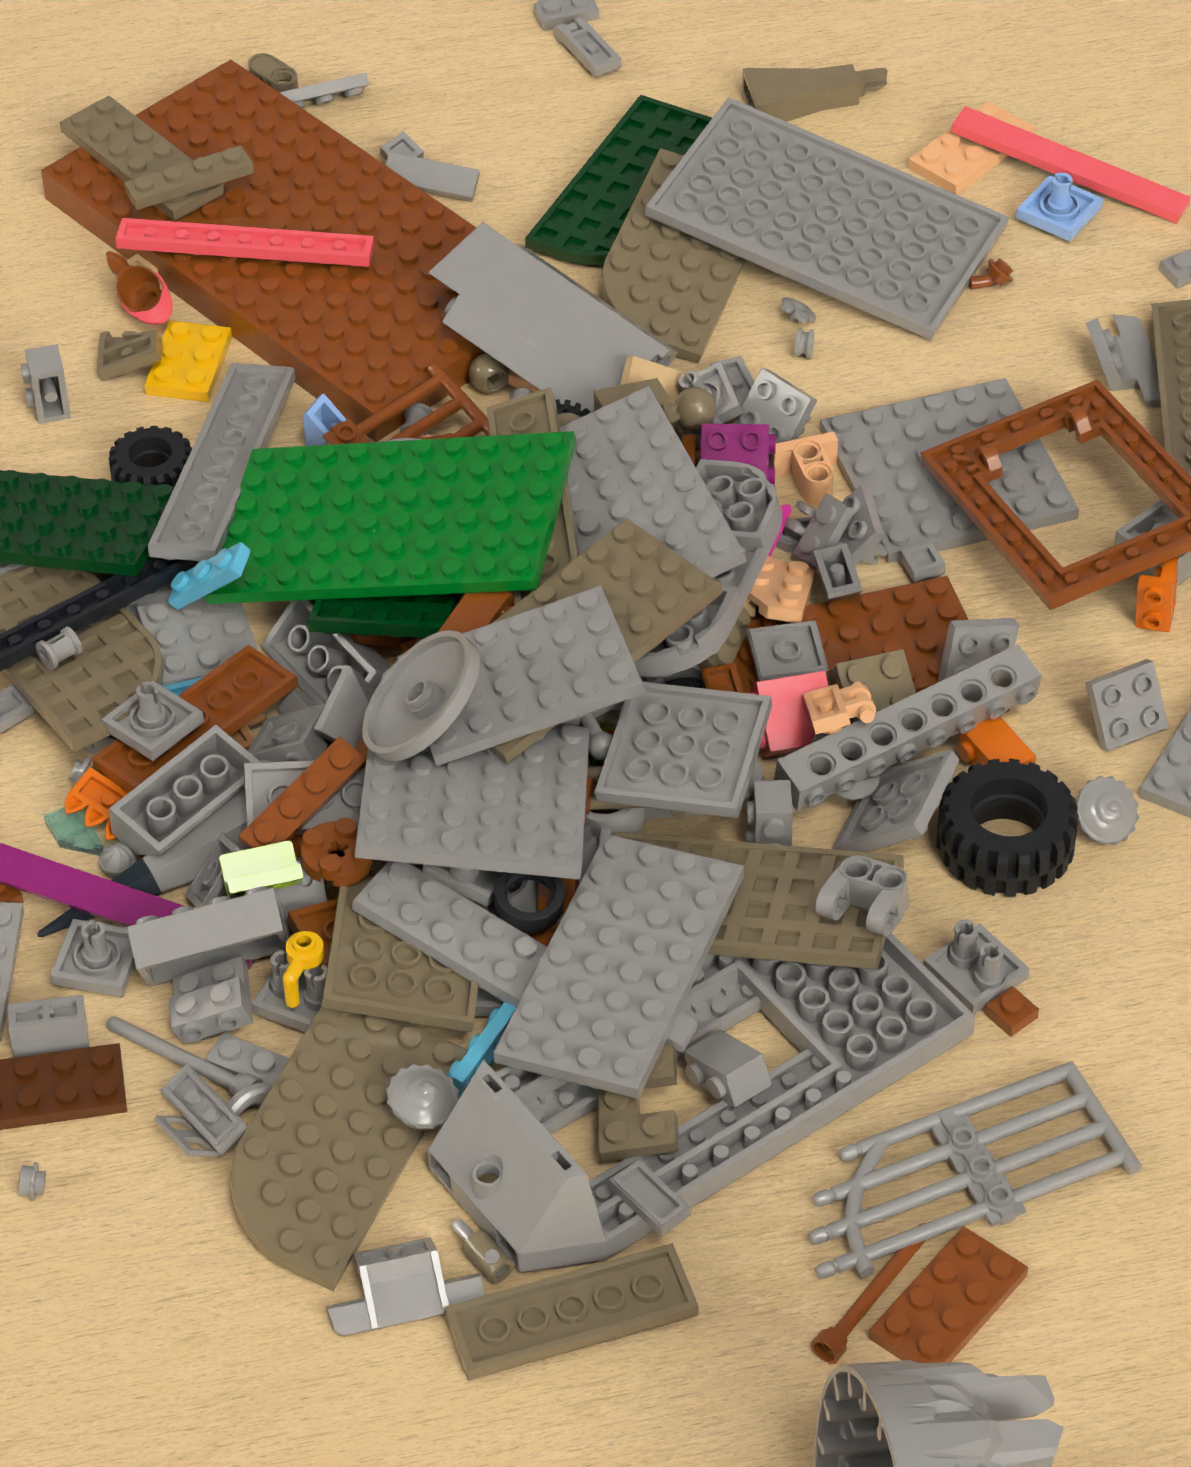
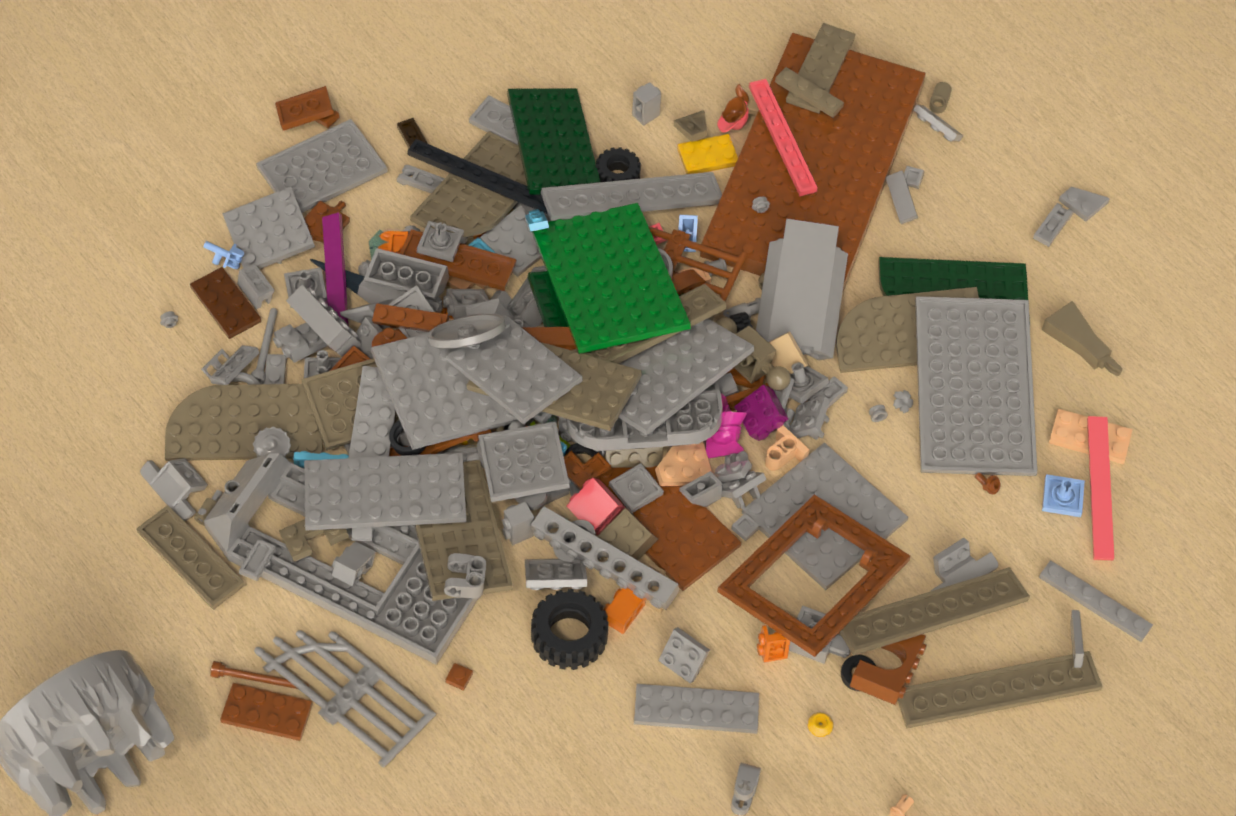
camera: 60 degrees right, 10 degrees up
light grey bush [35,626,83,670] -> none
panel [219,841,303,899] -> none
yellow plate [283,931,324,1008] -> none
light nougat plate [803,682,876,734] -> none
light grey plate [923,919,1030,1014] -> none
light grey plate [937,618,1019,686] -> none
light grey piece [1076,775,1139,845] -> none
none -> light grey plate [752,197,770,213]

